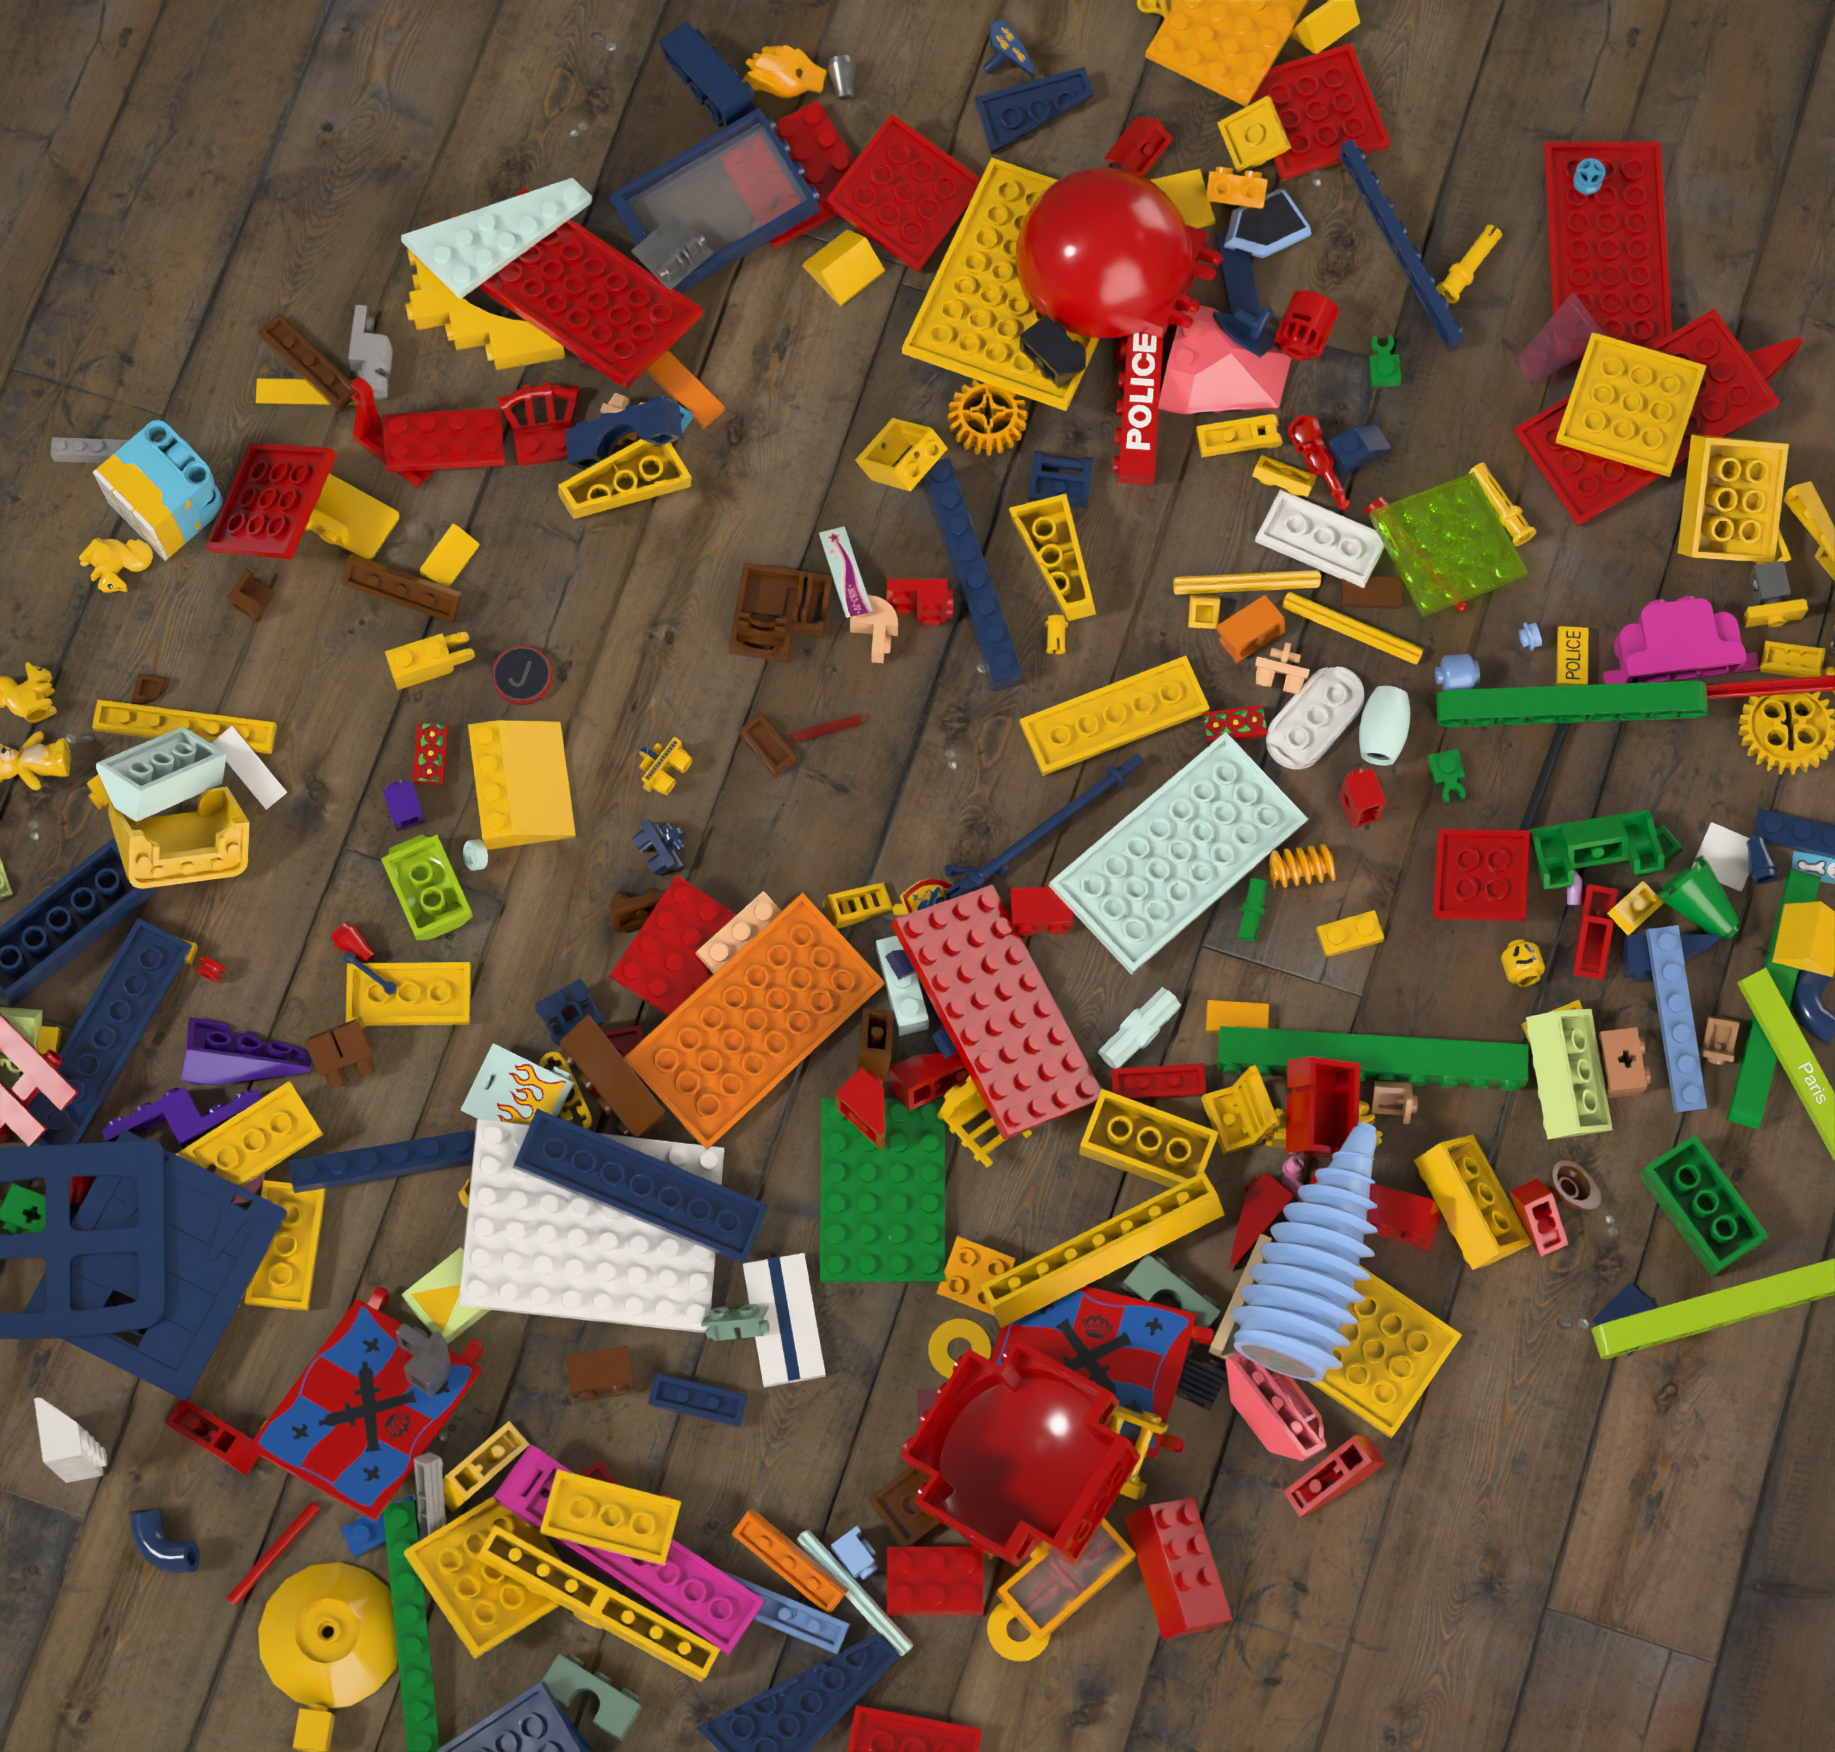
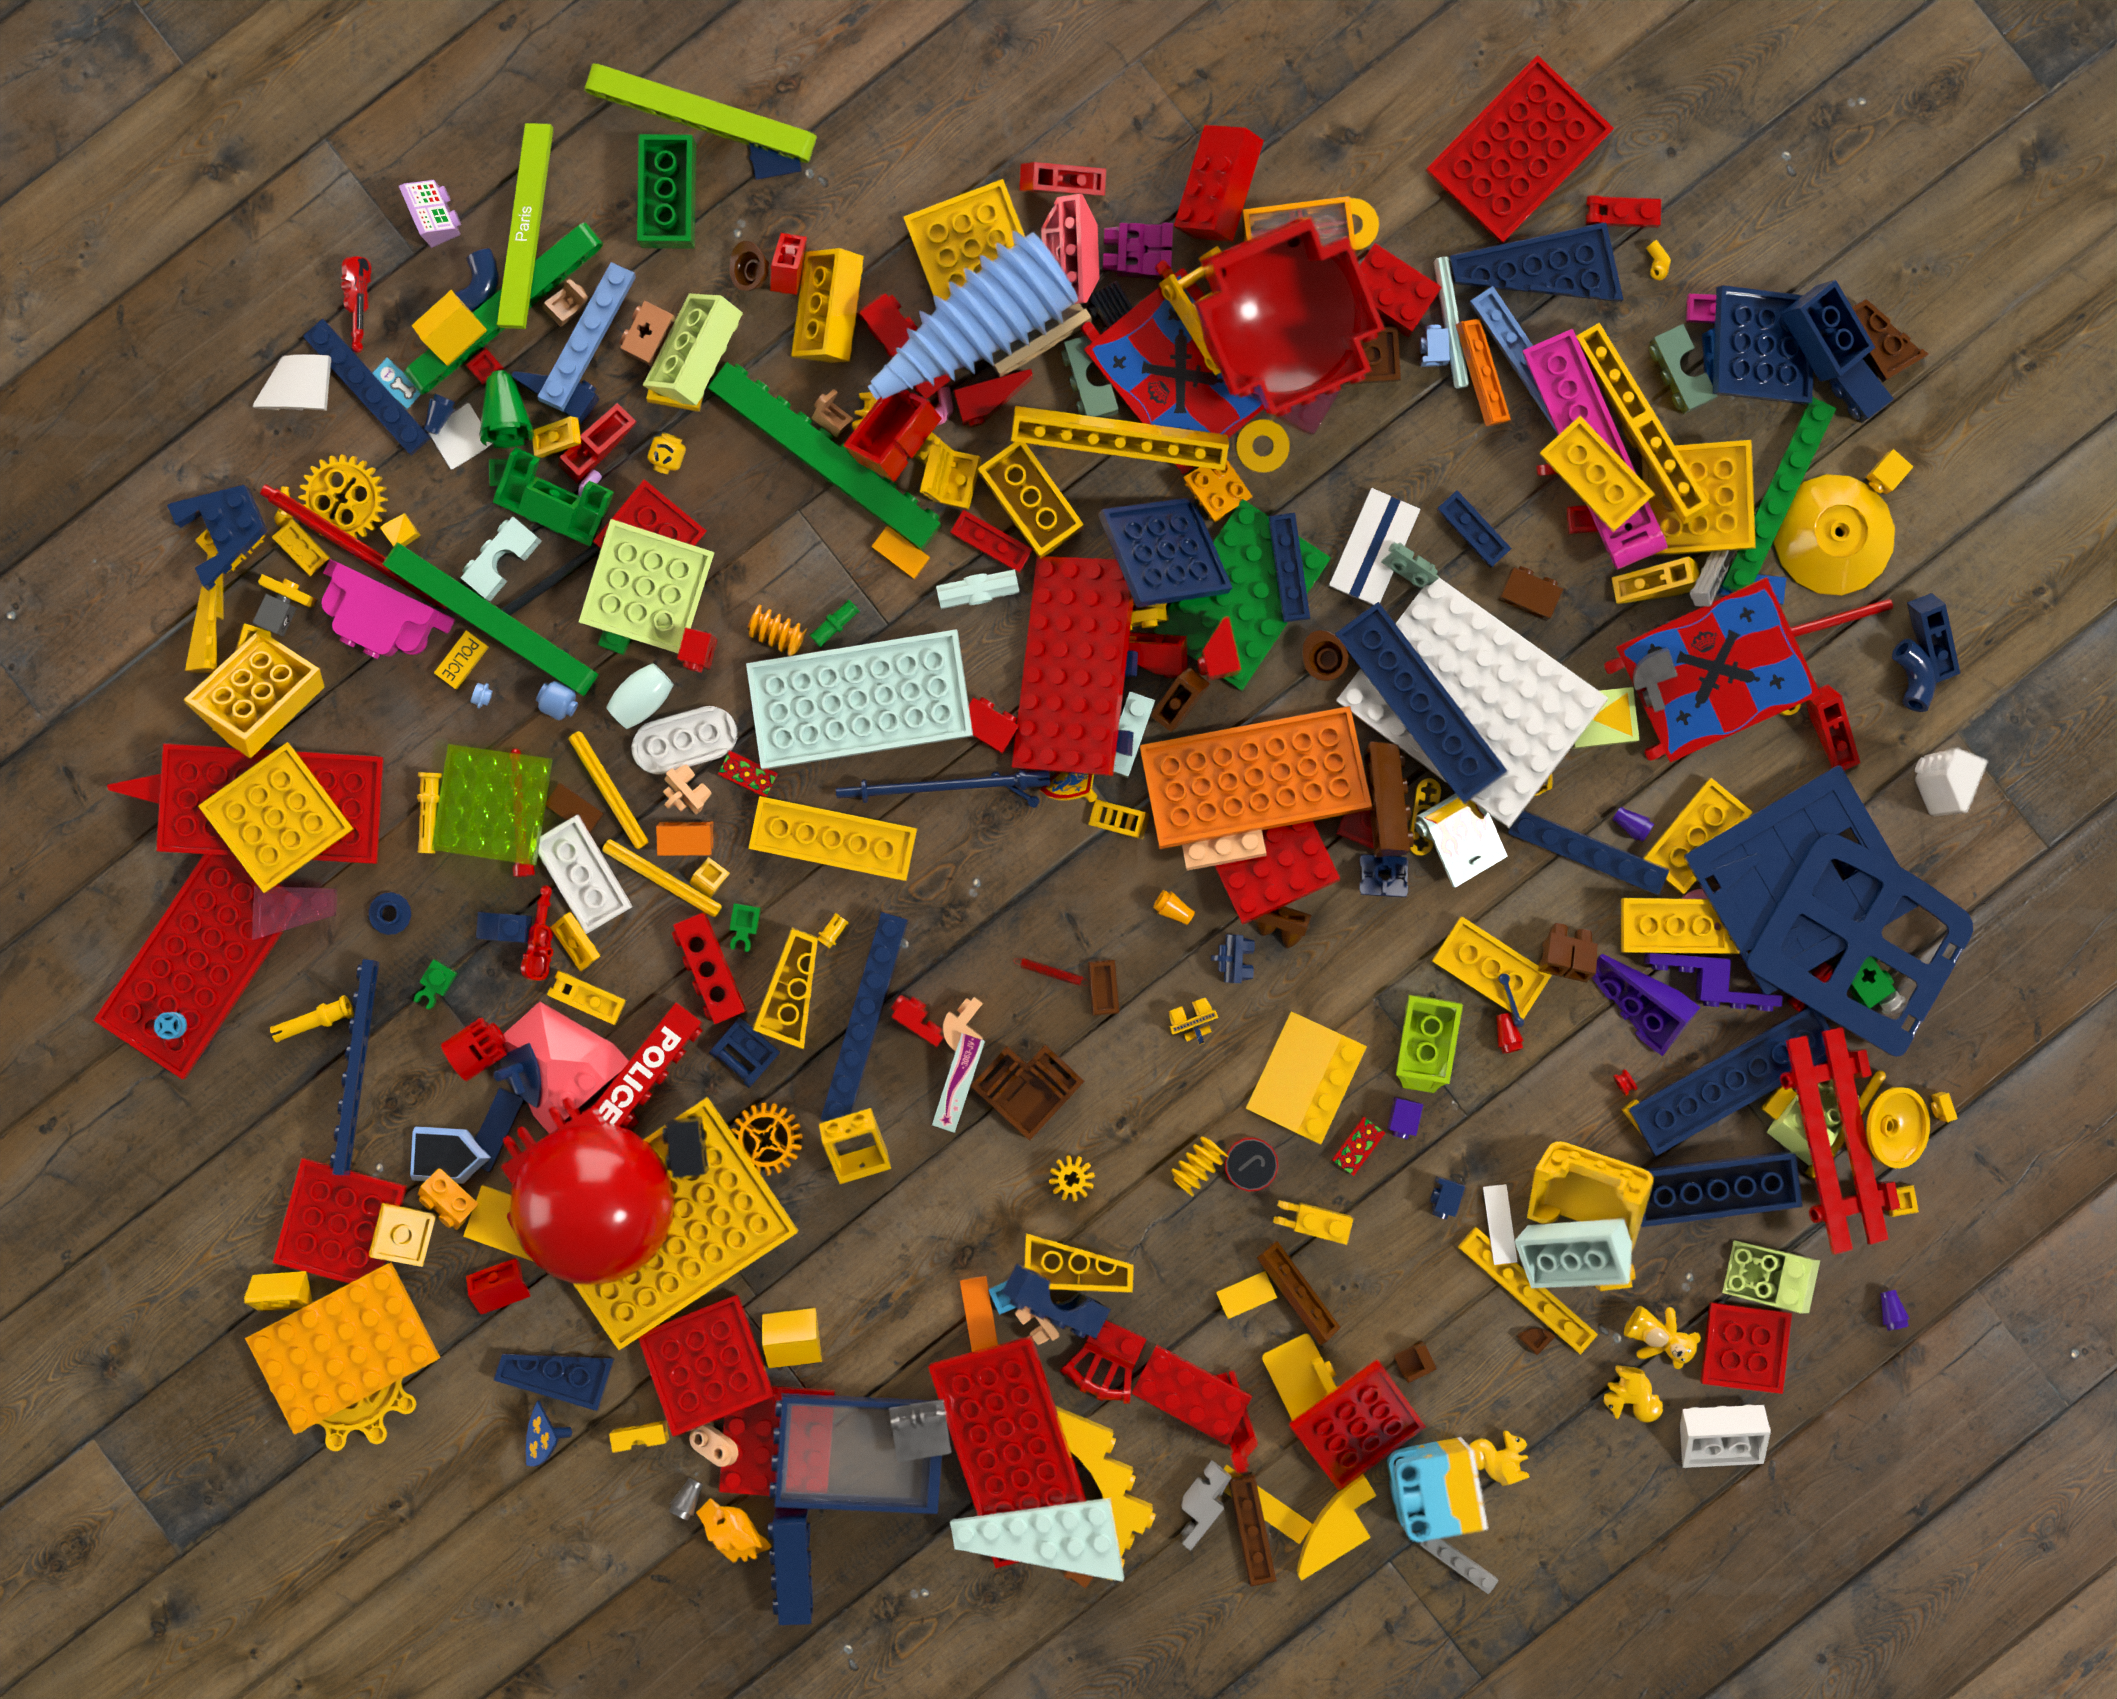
camera: 140 degrees left, 15 degrees up
light aqua tile [463,839,488,871] -> none
yellow plate [1316,910,1384,958] -> none
none -> dark blue piece [369,892,411,935]
none -> yellow slope [380,513,421,547]
none -> light aqua arch [461,517,542,601]
none -> red tile [466,347,504,386]
none -> yellowish green plate [578,519,714,653]
none -> yellow piece [609,1420,669,1453]
none -> red brick [672,912,747,1024]
none -> light nougat plate [689,1424,738,1467]
none -> green plate [729,903,761,952]
none -> yellow gear [1049,1155,1095,1201]
none -> dark blue plate [1098,497,1233,608]
none -> magenta hips [1103,223,1173,280]
none -> light orange cone [1153,890,1195,925]
none -> yellow piece [1171,1136,1229,1197]
none -> dark blue tile [1268,512,1310,623]
none -> yellow slope [1297,1474,1377,1581]
none -> reddish brown piece [1303,630,1349,681]
none -> dark blue brick [1430,1176,1465,1220]
none -> dark purple cone [1612,807,1654,842]
none -> dark blue slope [1907,593,1961,683]

